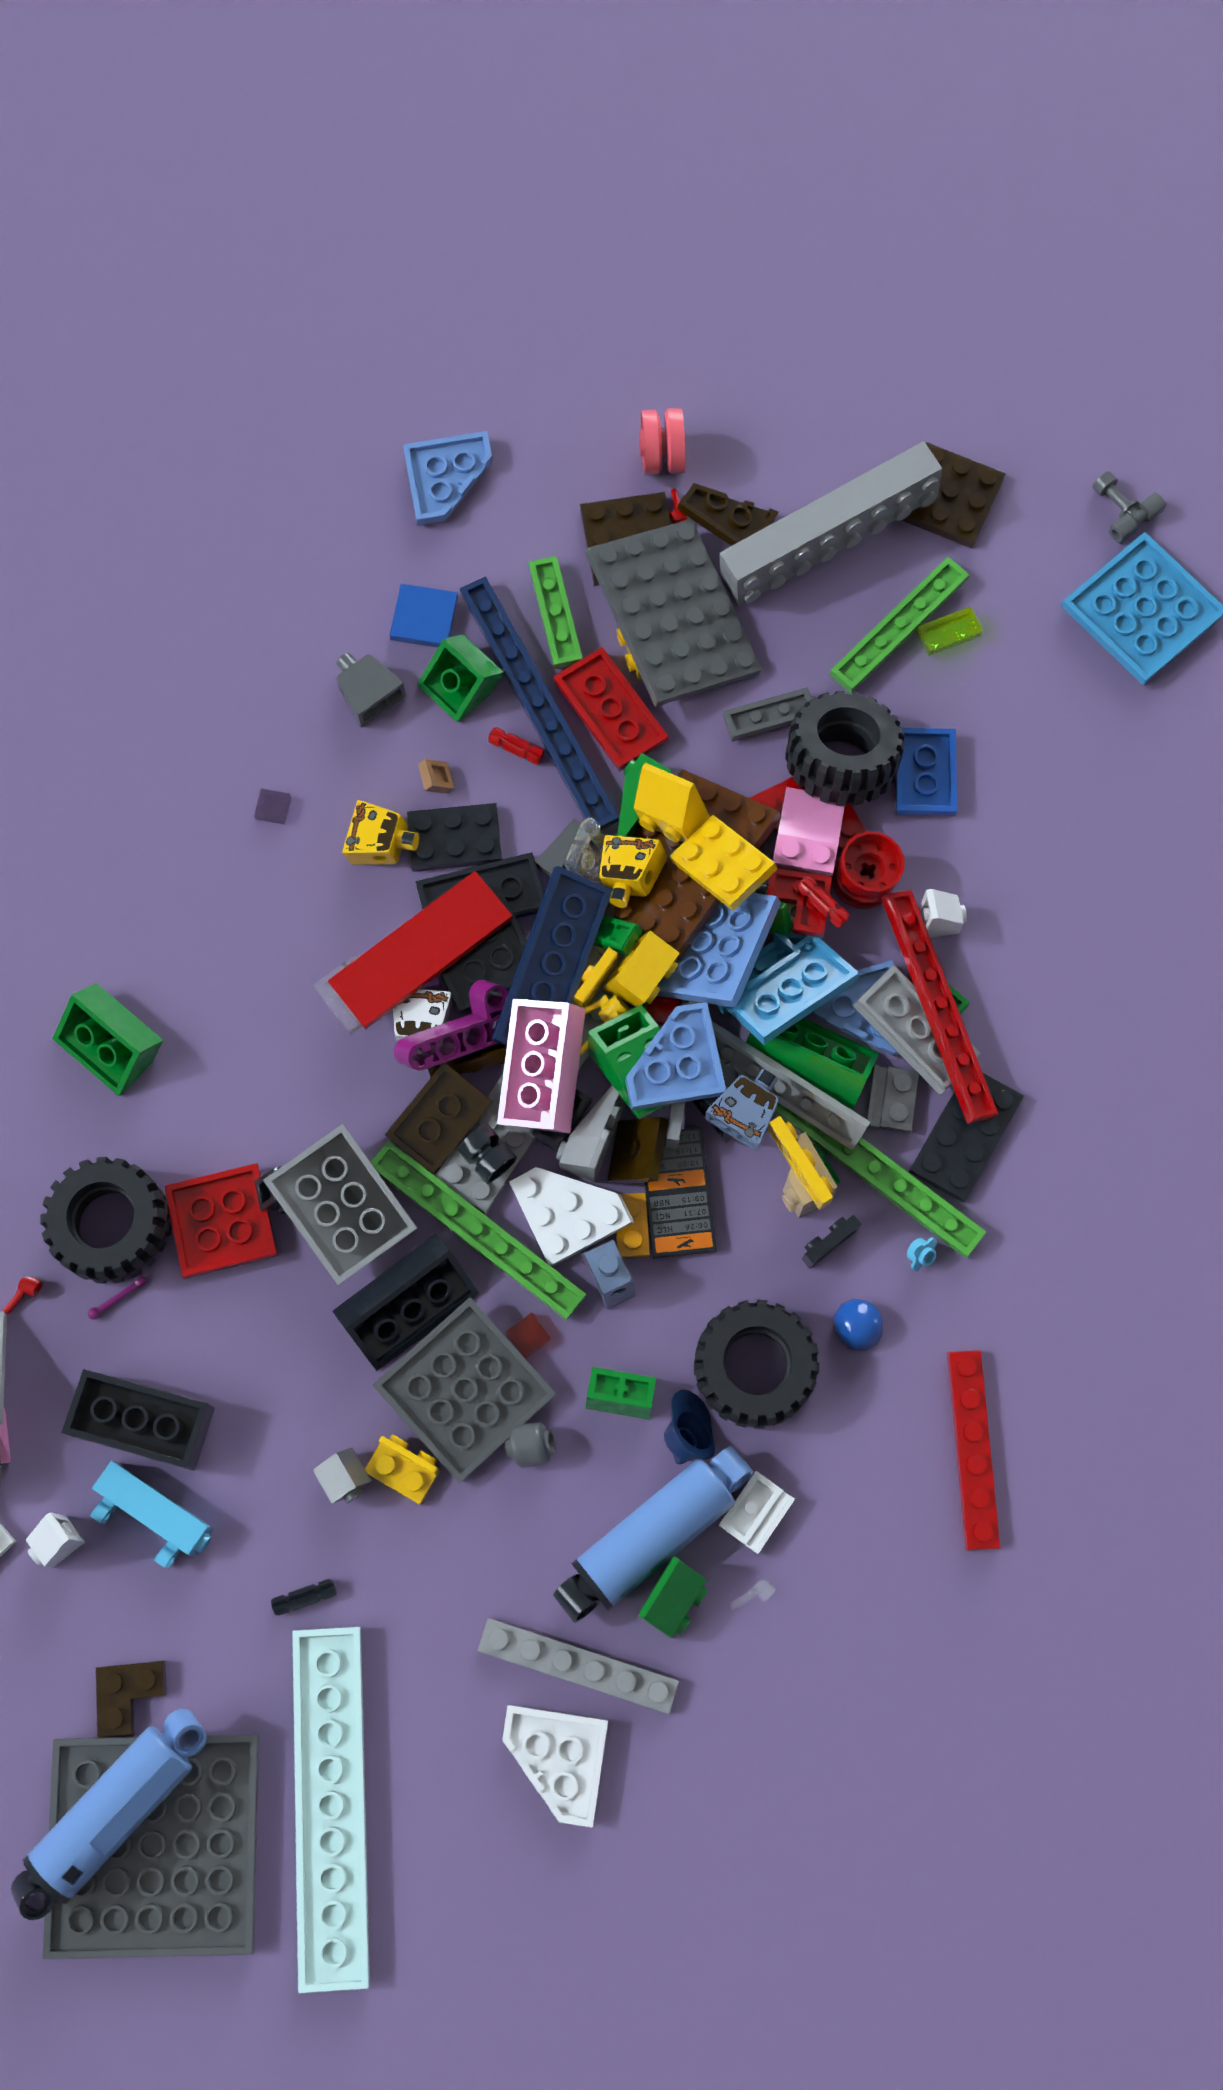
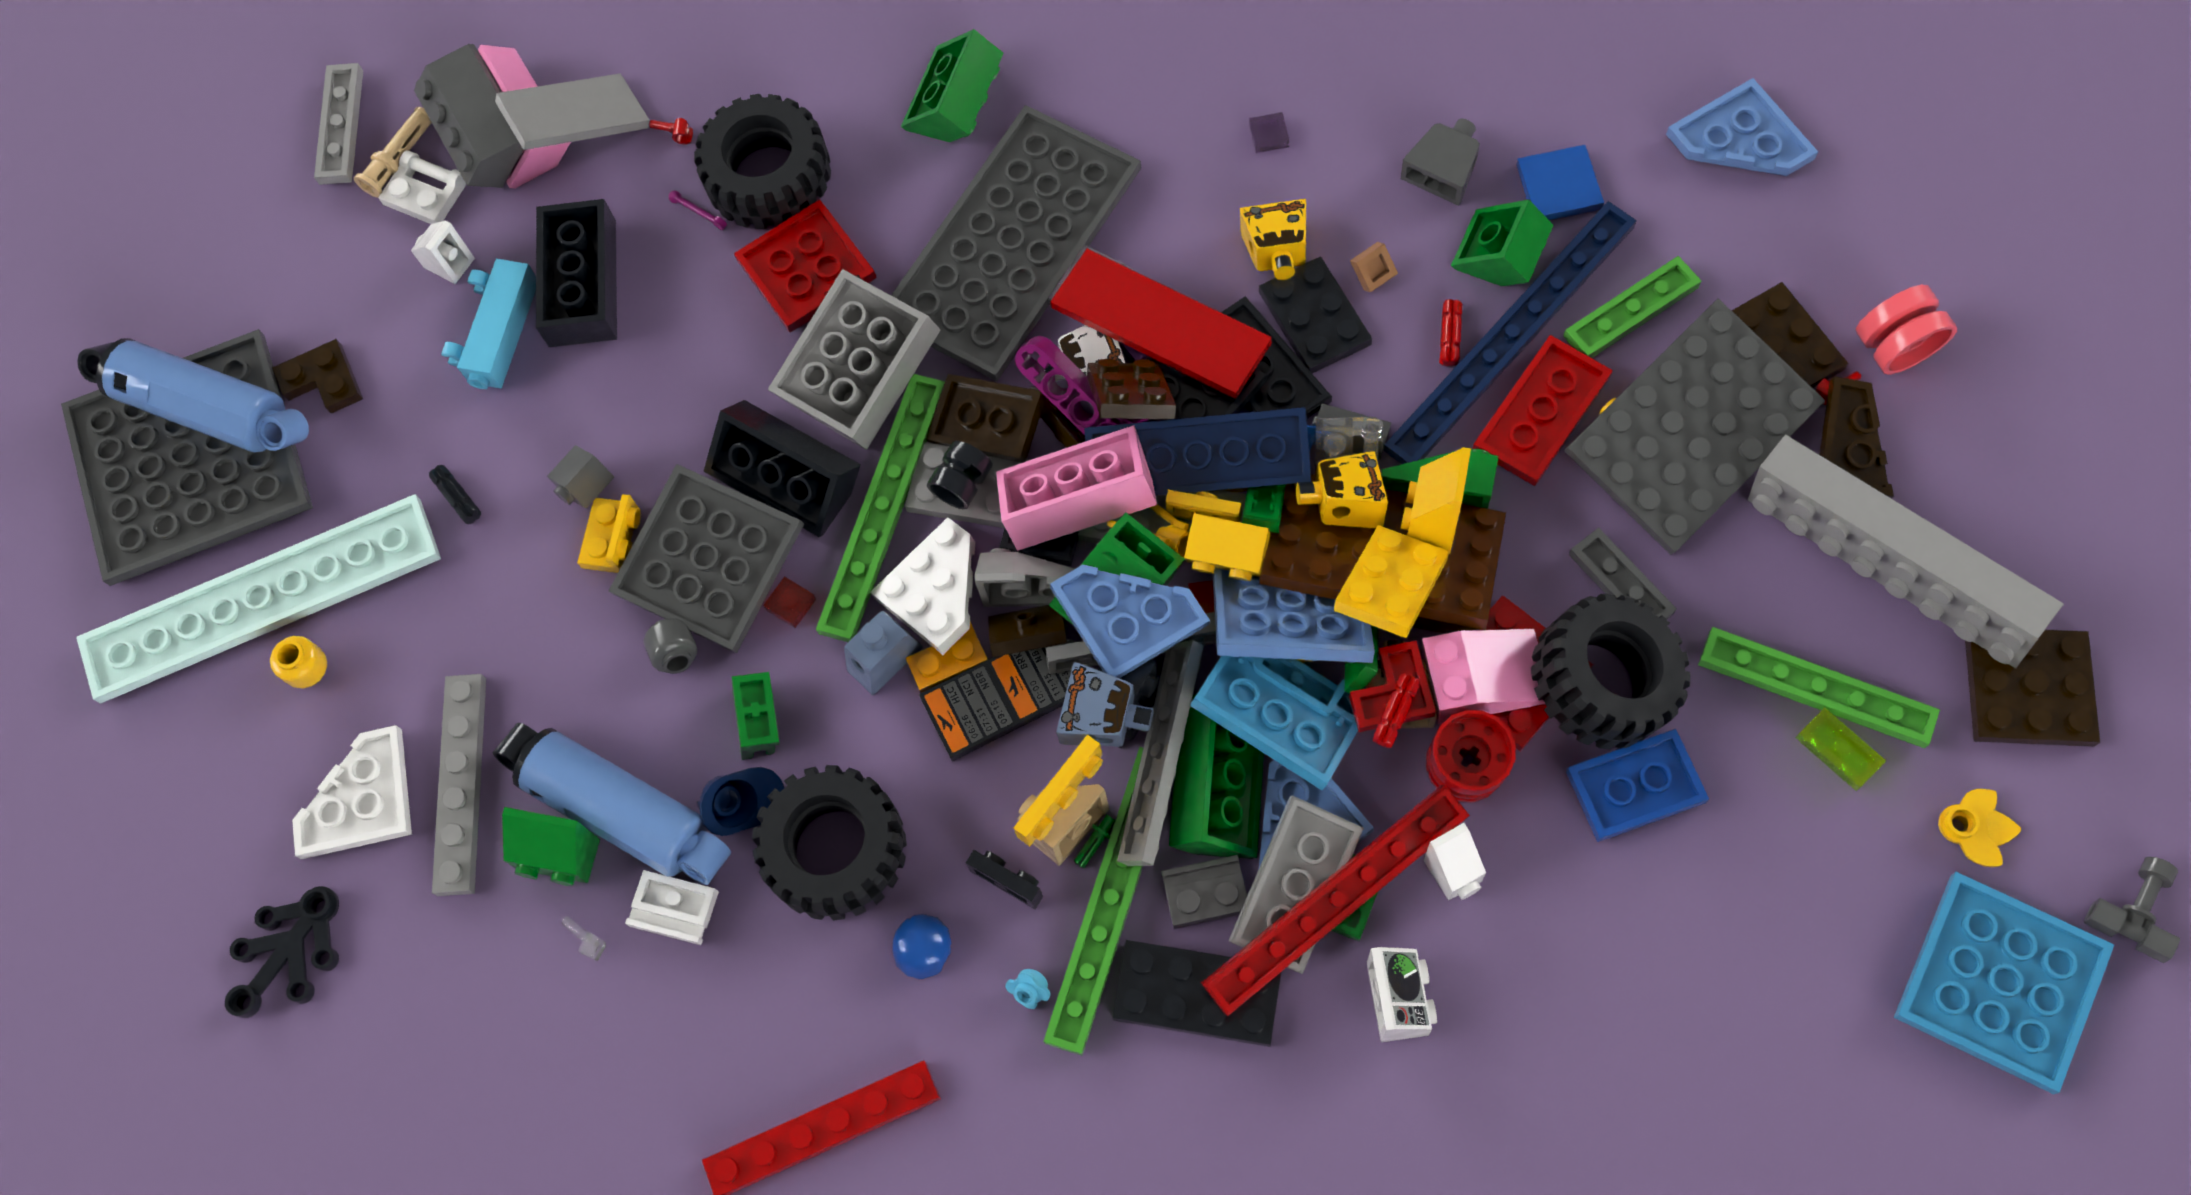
camera: 80 degrees right, 5 degrees down
none -> black plant [225,886,339,1018]
none -> yellow head [270,636,327,689]
none -> dark grey plate [891,105,1141,381]
none -> dark brown plate [1087,359,1176,419]
none -> slope [1367,947,1437,1042]
none -> yellow plate [1938,789,2021,867]

